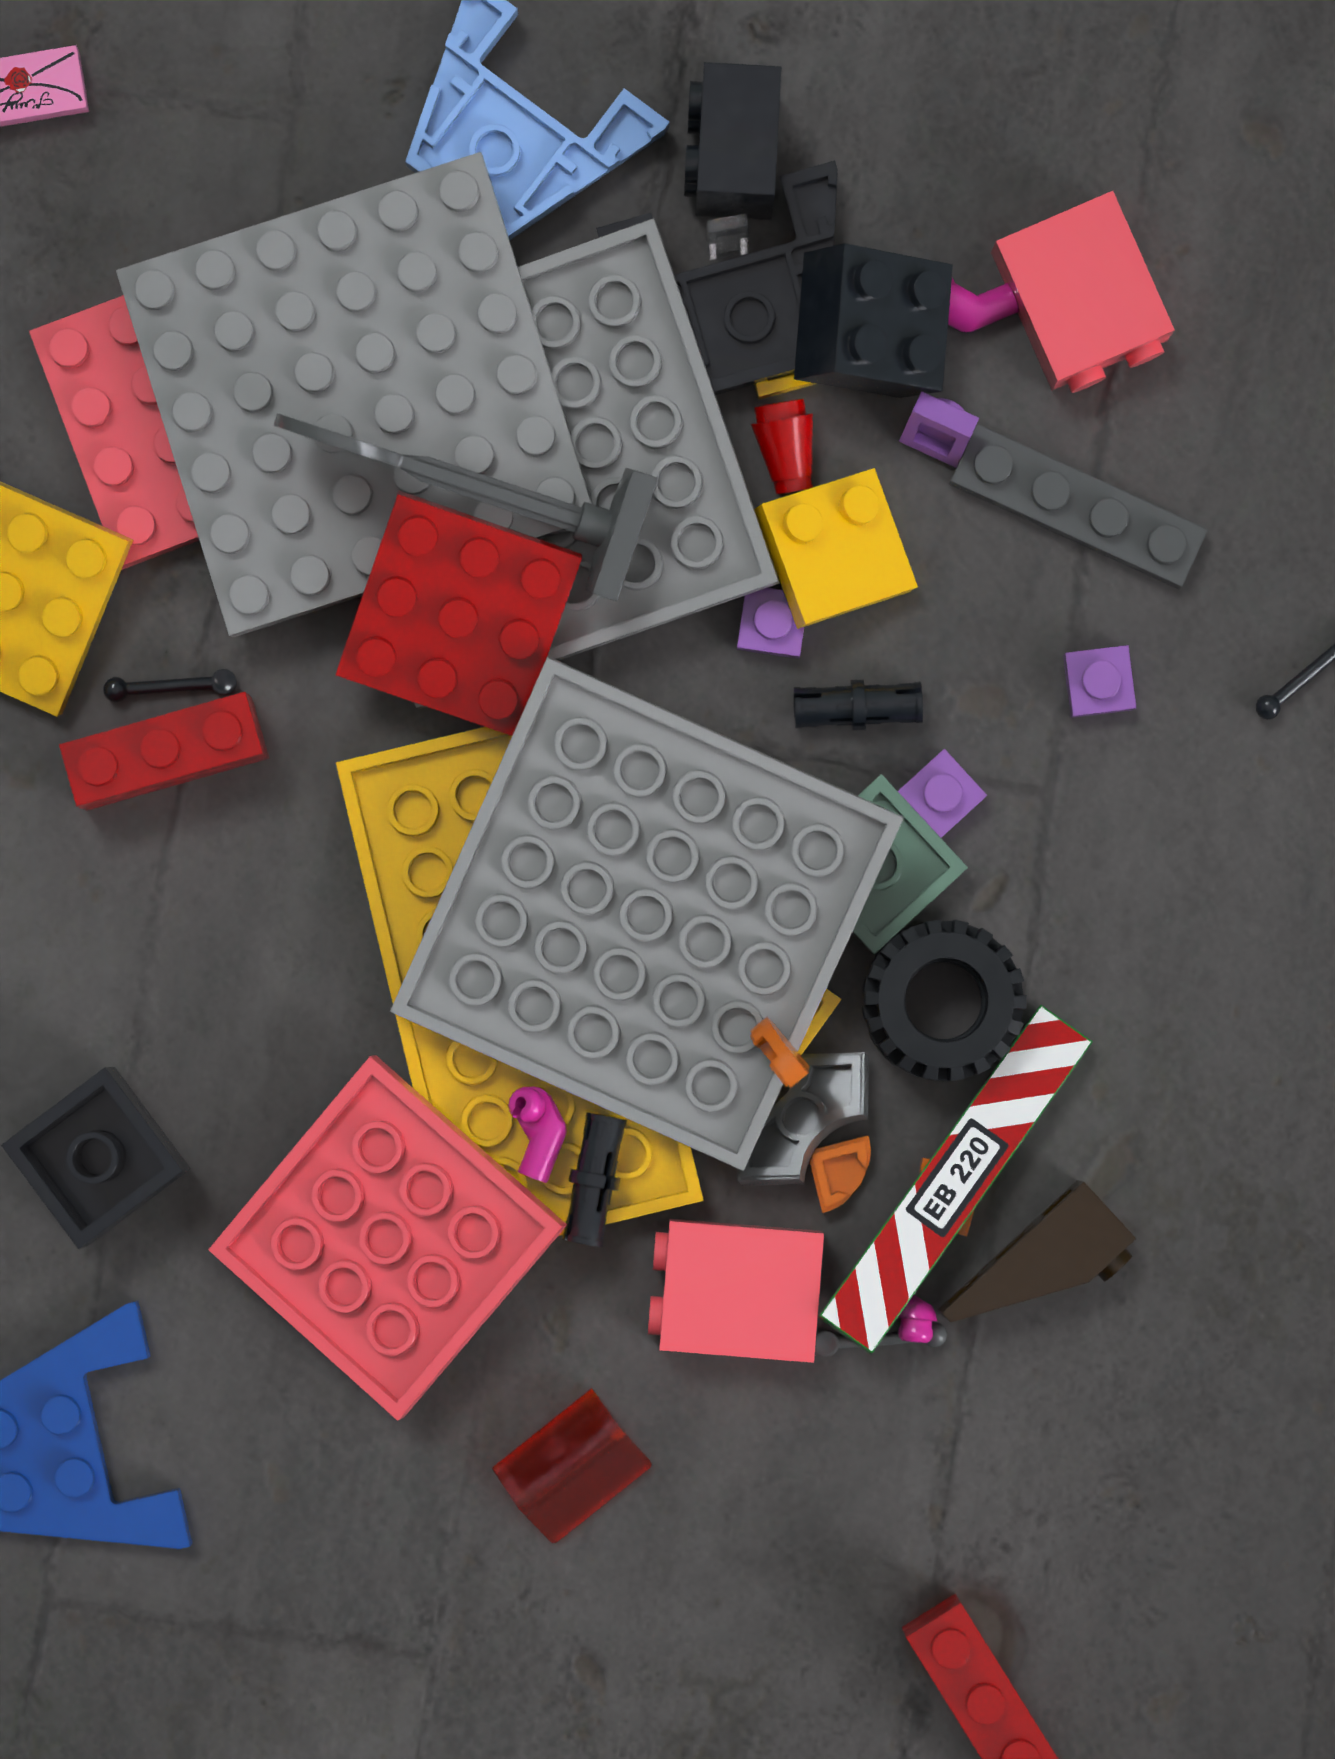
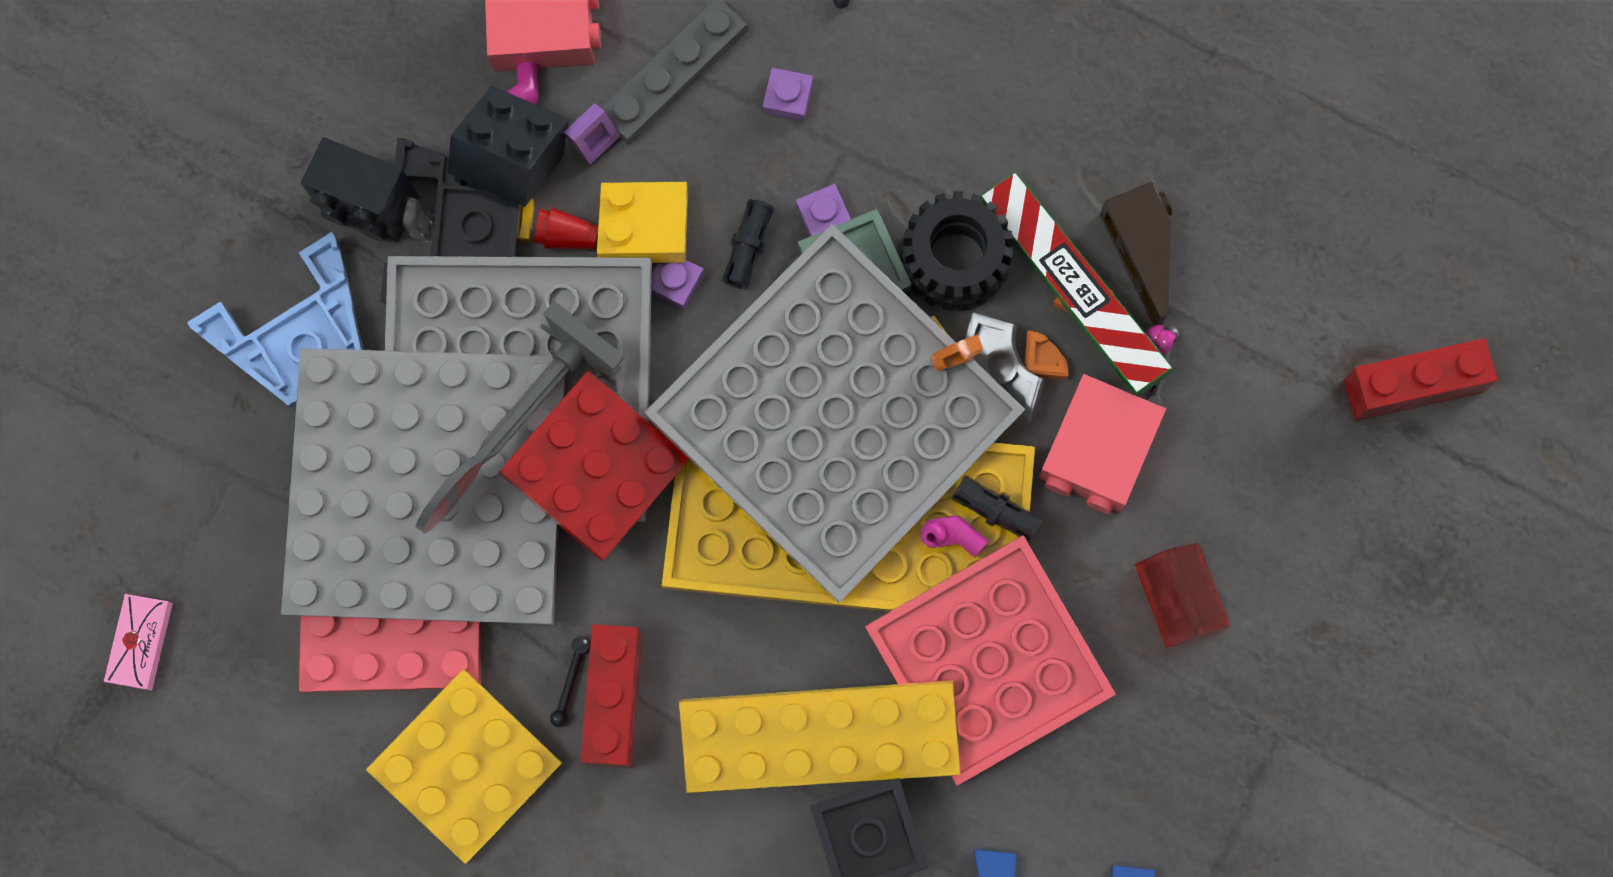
camera: 60 degrees left, 10 degrees down
none -> yellow plate [679,680,961,793]

